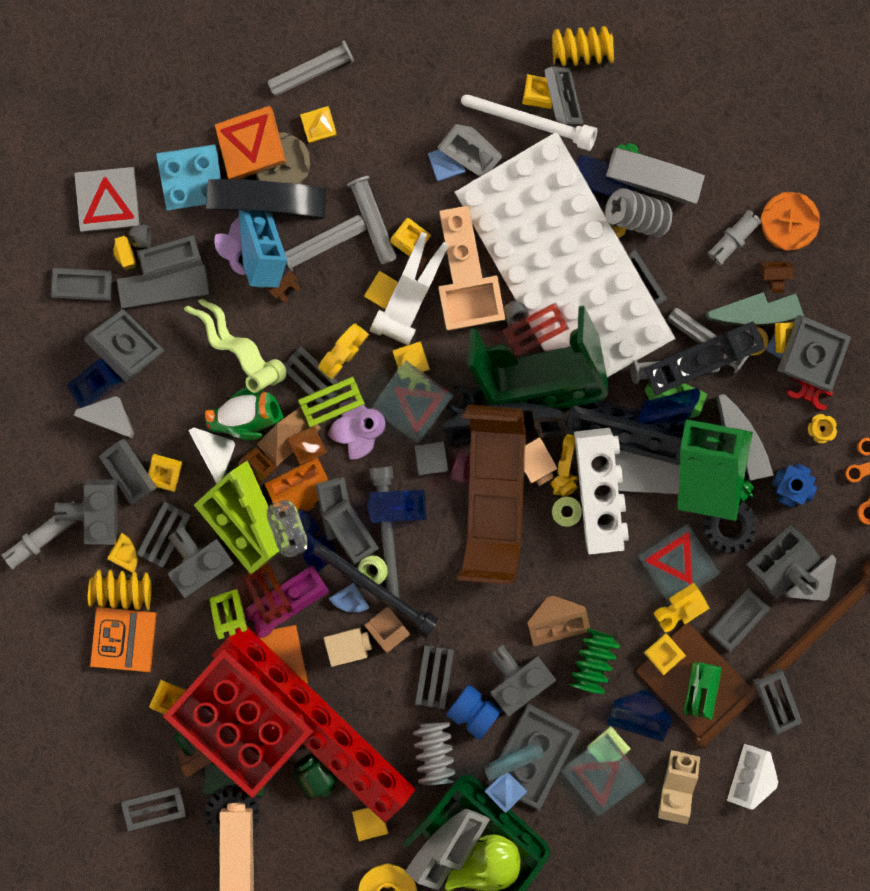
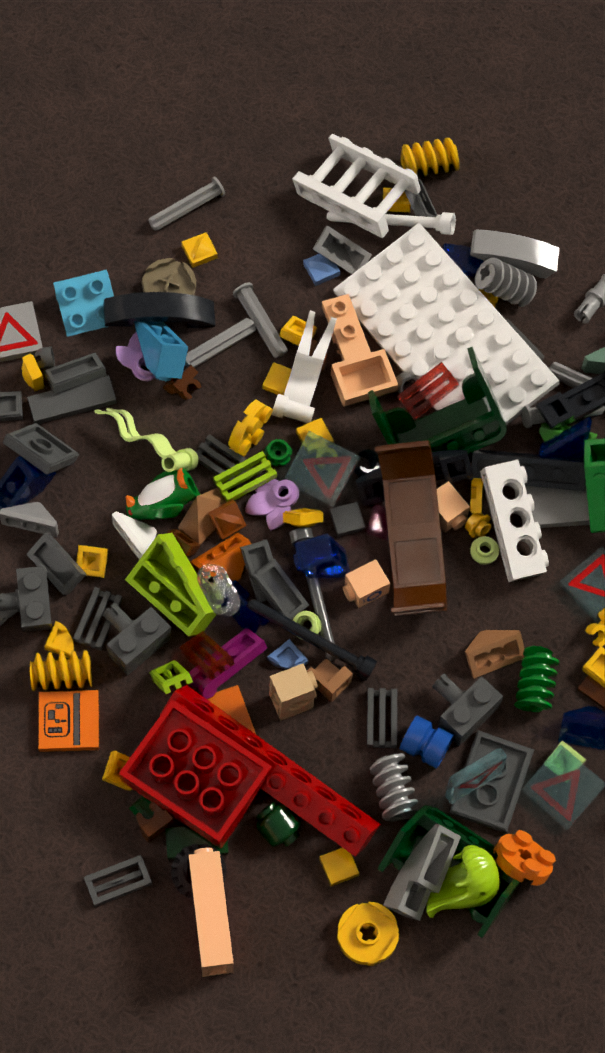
camera: 10 degrees left, 20 degrees down
orange tile [215,106,287,180] -> none
medium blue tile [485,770,527,813] -> none
none -> green plate [264,439,292,466]
none -> yellow tile [283,508,323,528]
none -> white fence [292,134,421,238]
none -> light nougat brick [343,559,390,608]
none -> orange plate [493,830,556,886]

